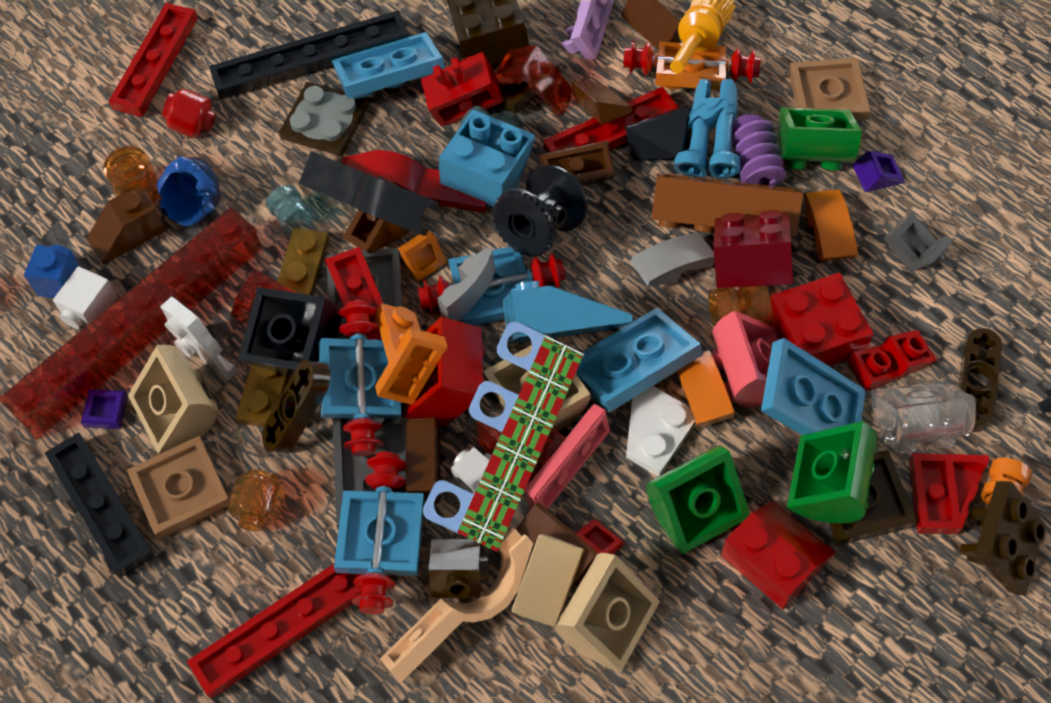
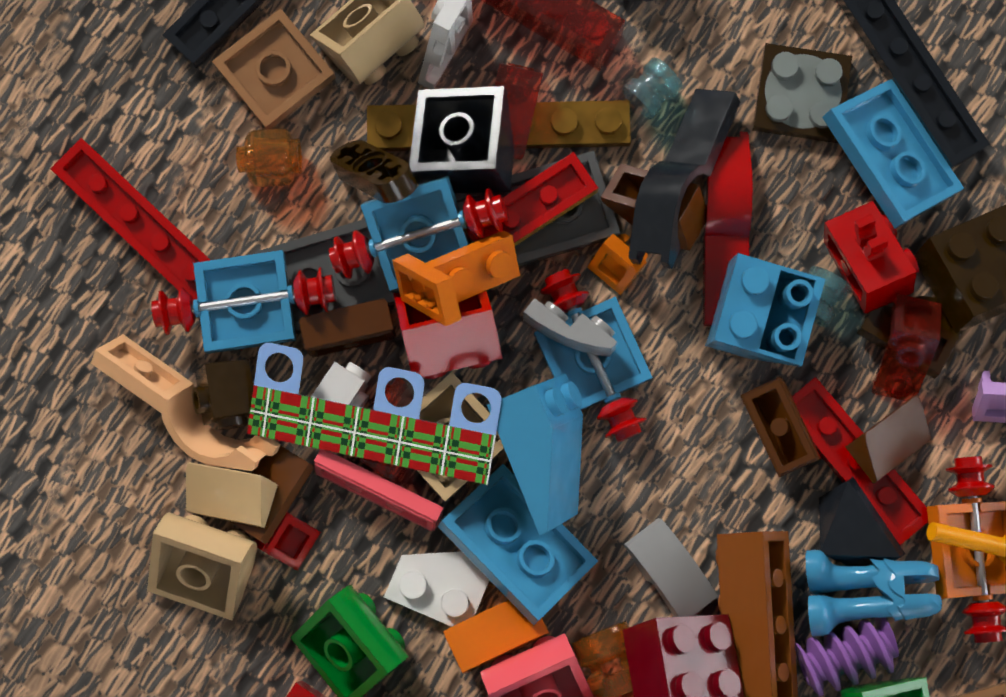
camera: 80 degrees right, 20 degrees up
black hose [492,164,588,257] -> none

